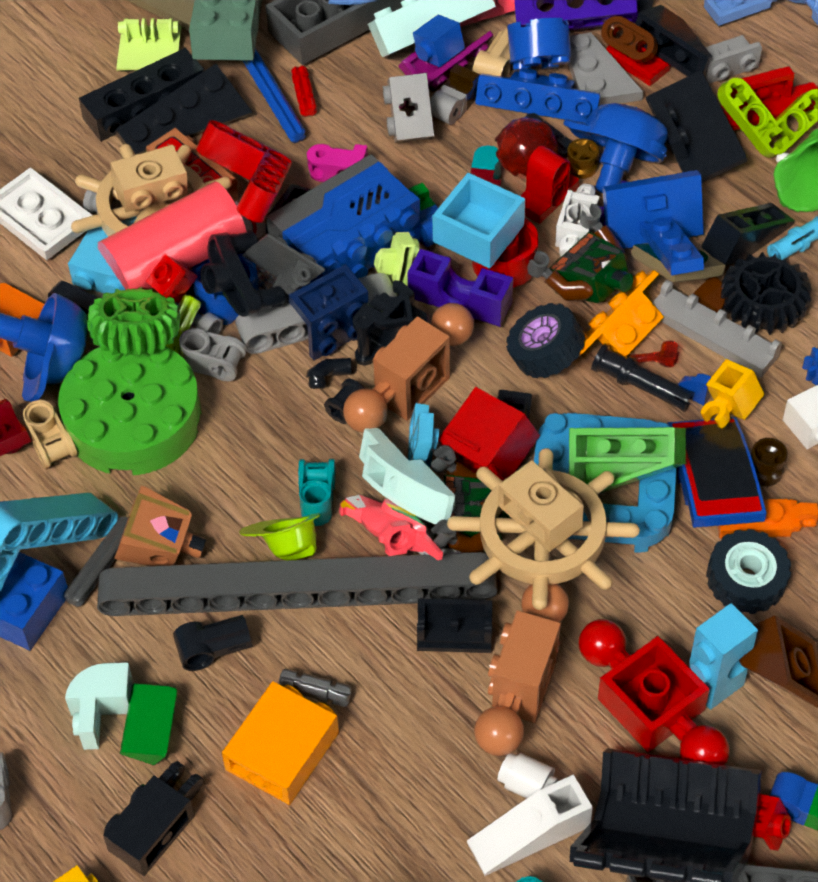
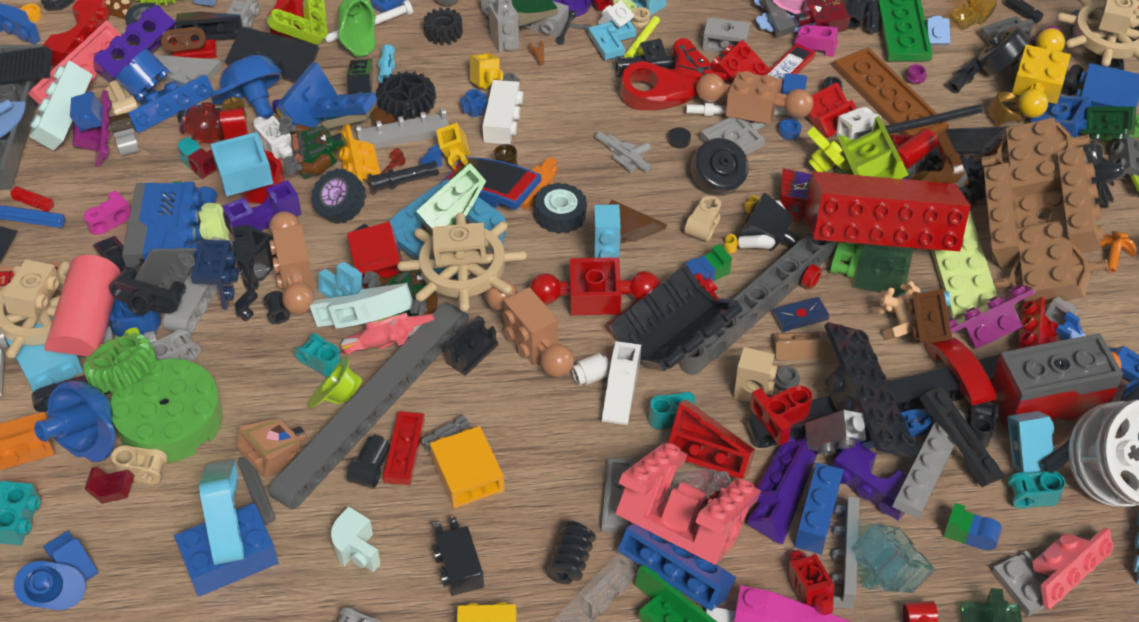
camera: 55 degrees left, 5 degrees down
green slope [120,684,177,765] -> none
red bracket [146,254,198,303] -> none
red beam [196,120,292,223] -> none
light grey brick [383,73,434,143] -> none
none -> red plate [383,411,425,485]

